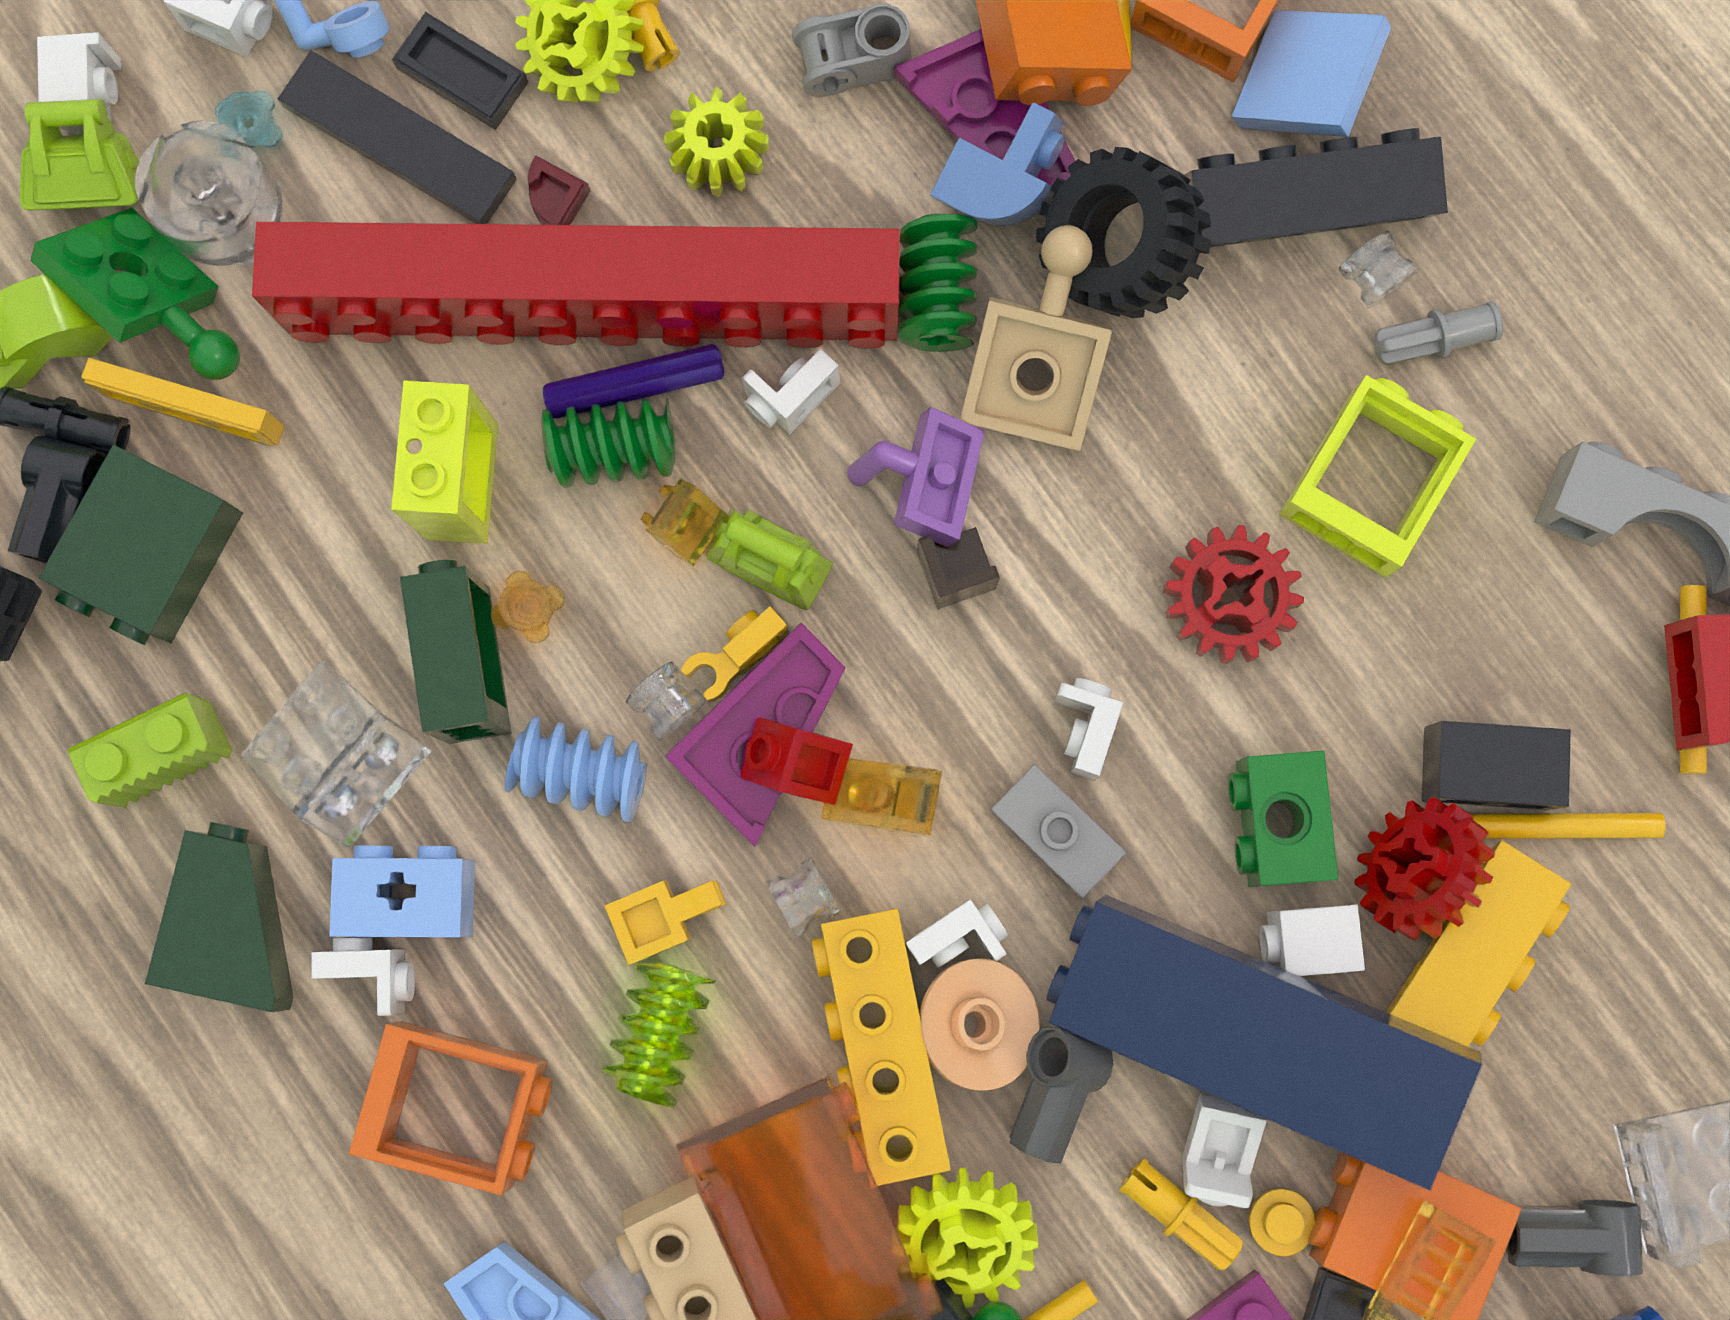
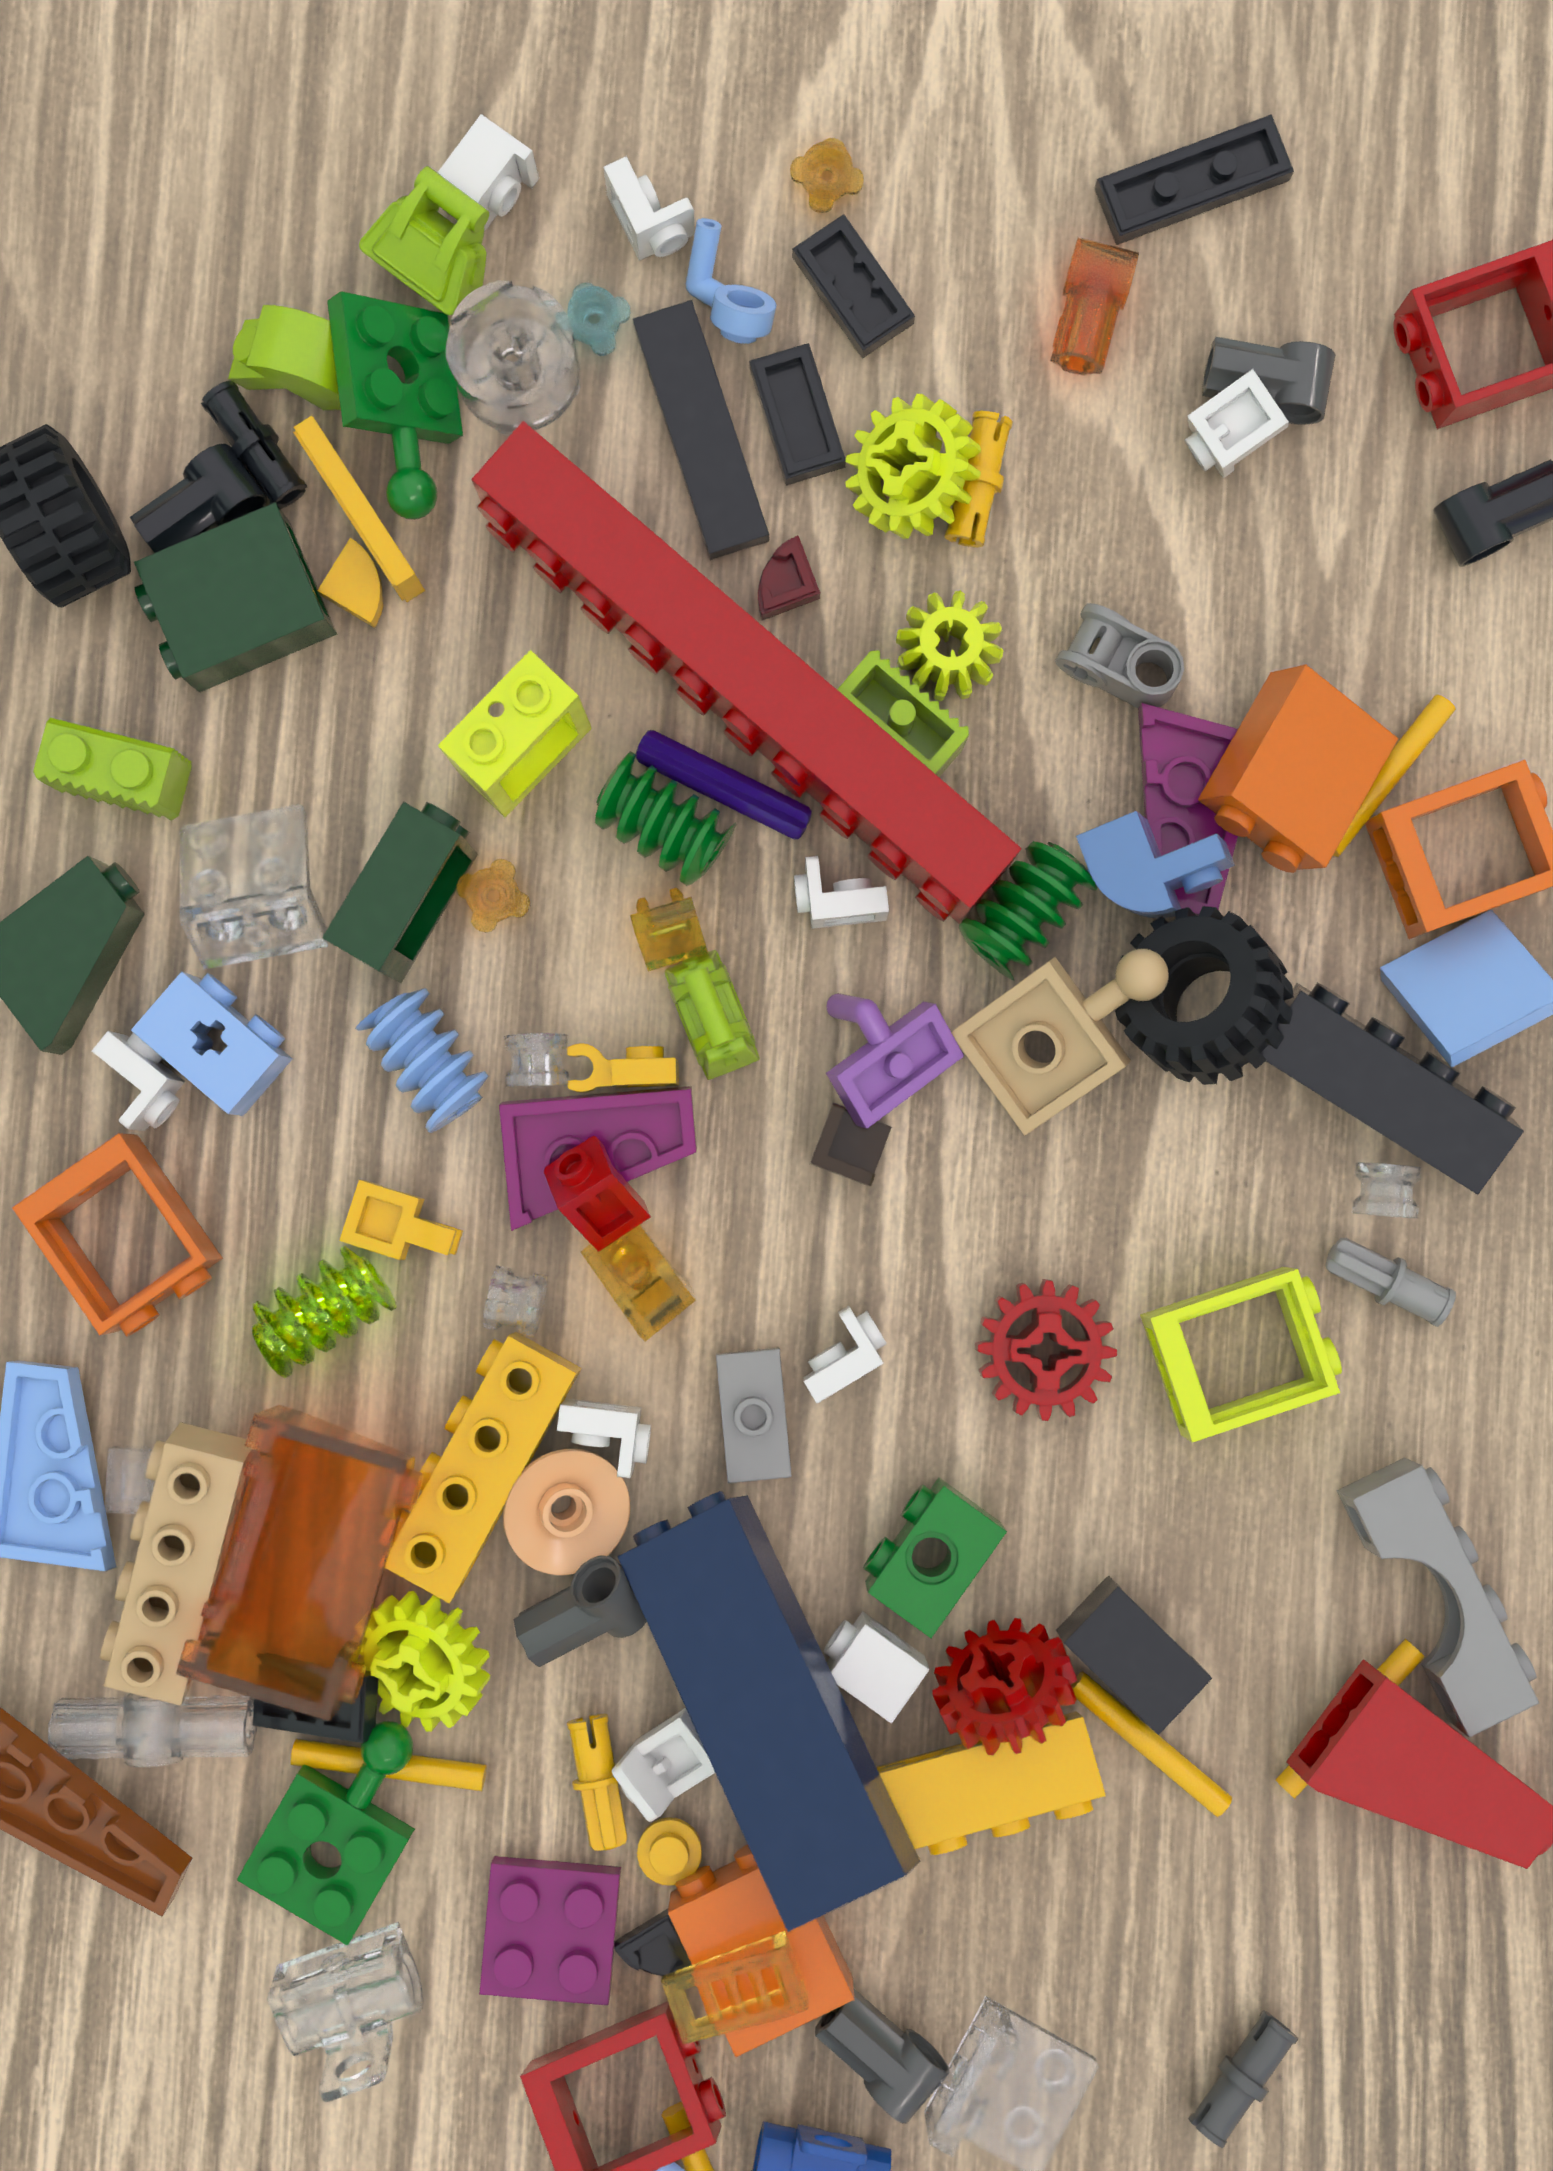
camera: 40 degrees right, 5 degrees up
none -> yellow tile [317,538,383,628]
none -> lime brick [837,650,969,777]

